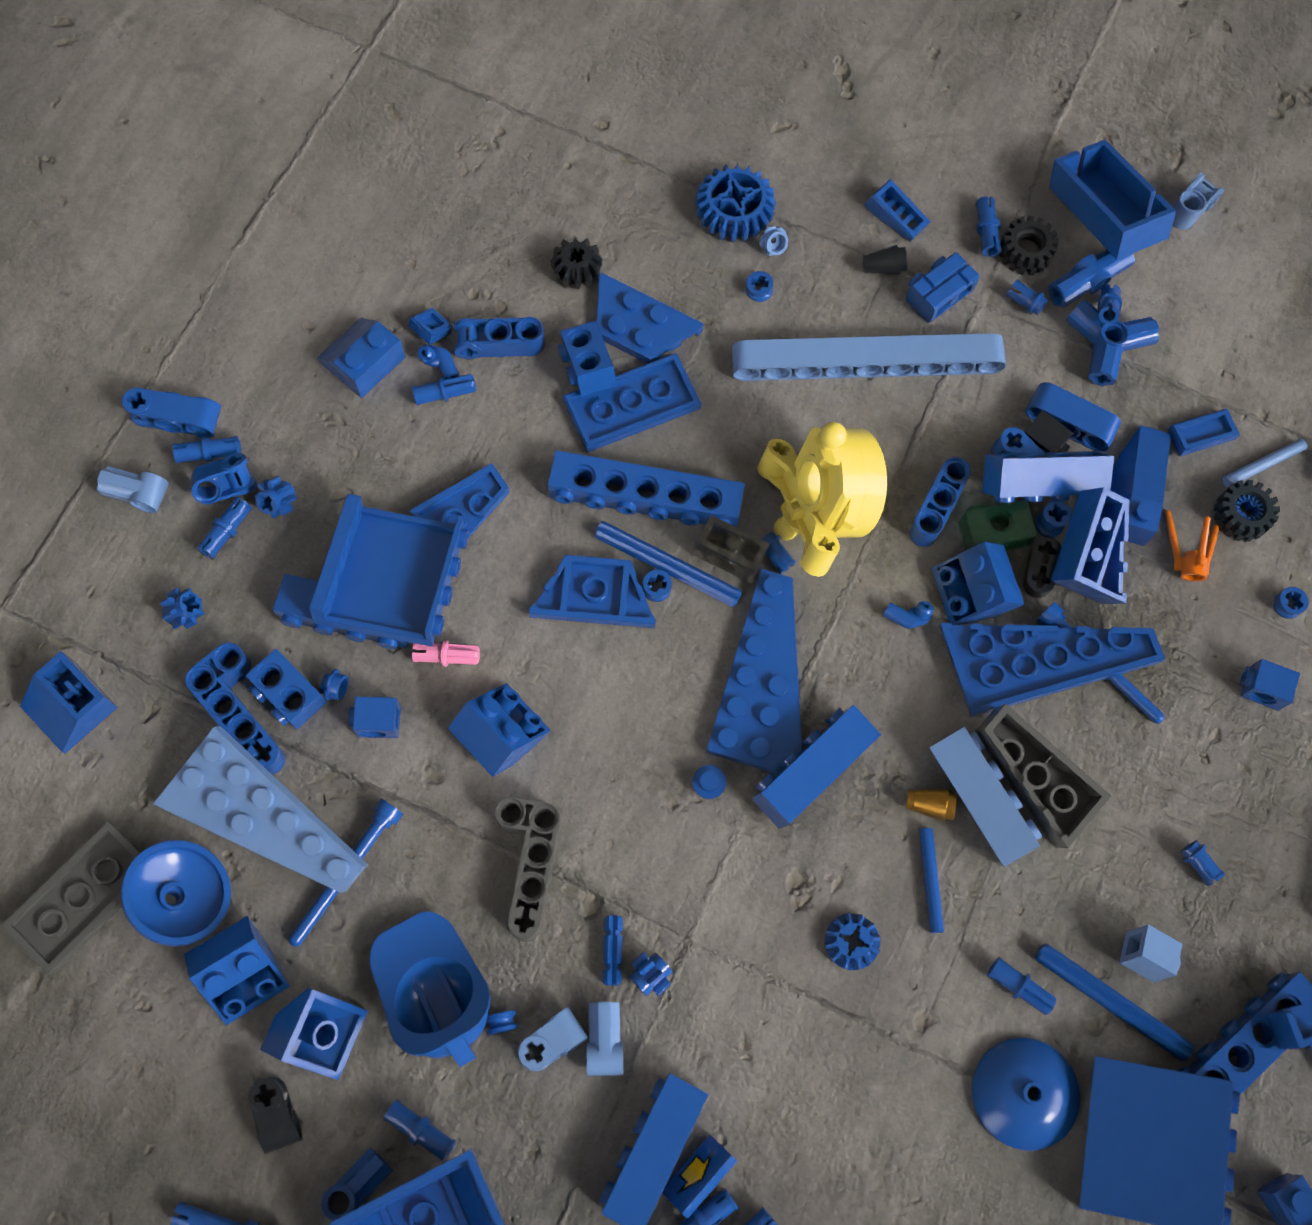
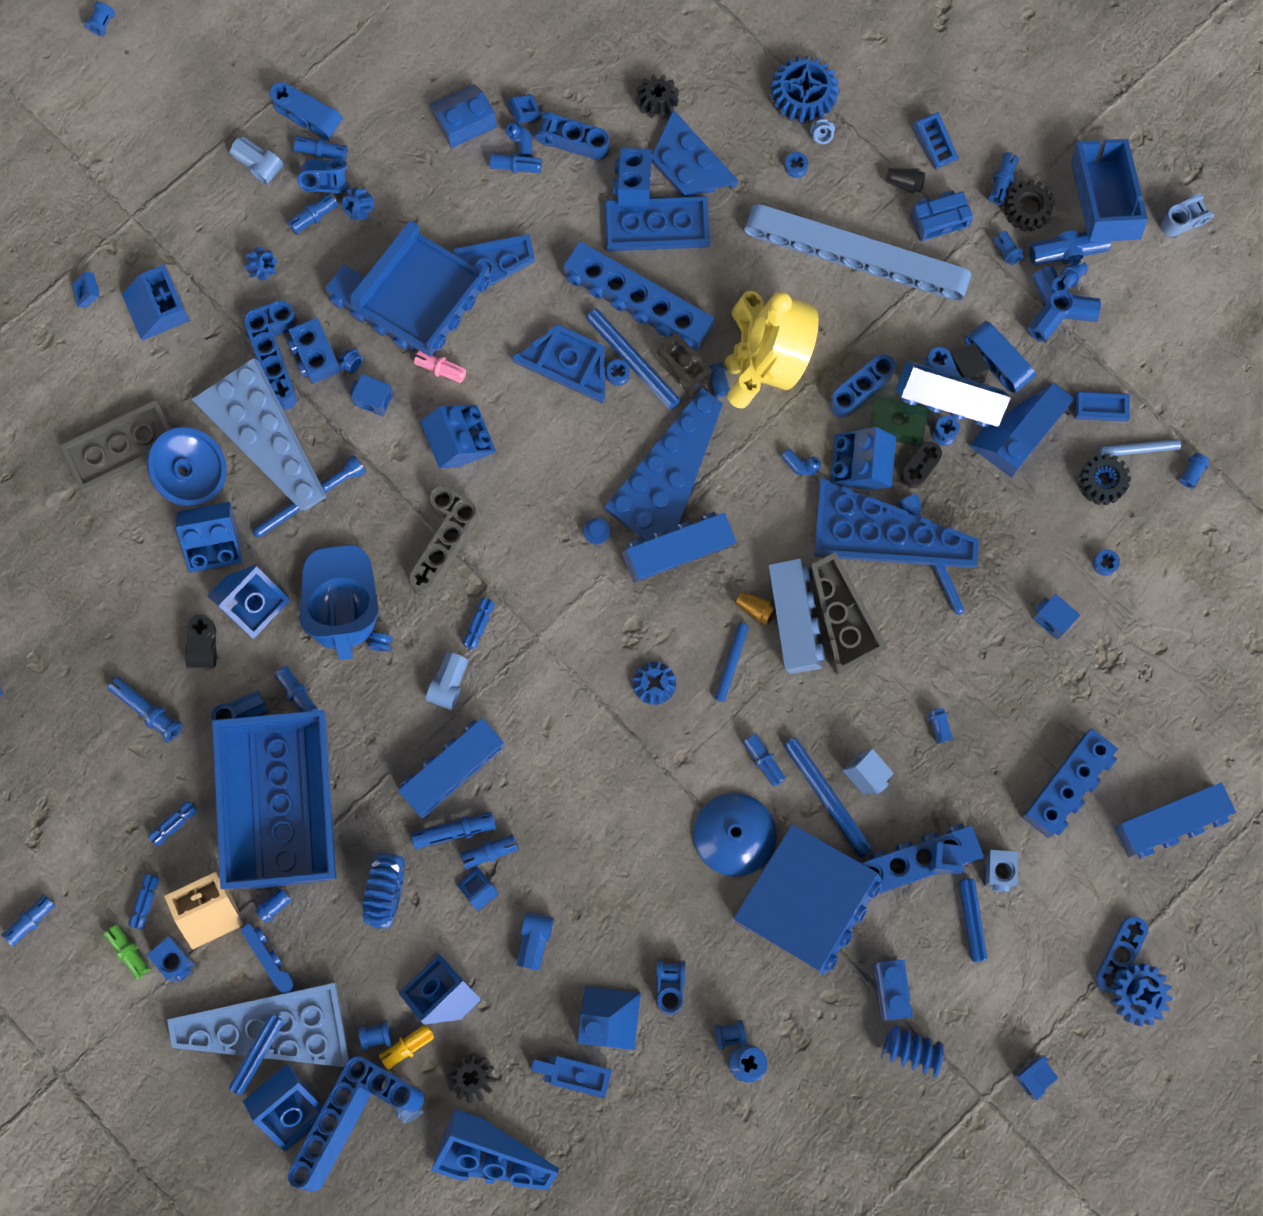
camera: 25 degrees right, 5 degrees up
medium blue piece [519,1008,589,1071] -> none
blue gear [629,952,673,996] -> none
blue tile [662,1135,737,1219] -> none
blue wedge [1051,487,1130,604] -> none
orange plant [1164,510,1219,581] -> none

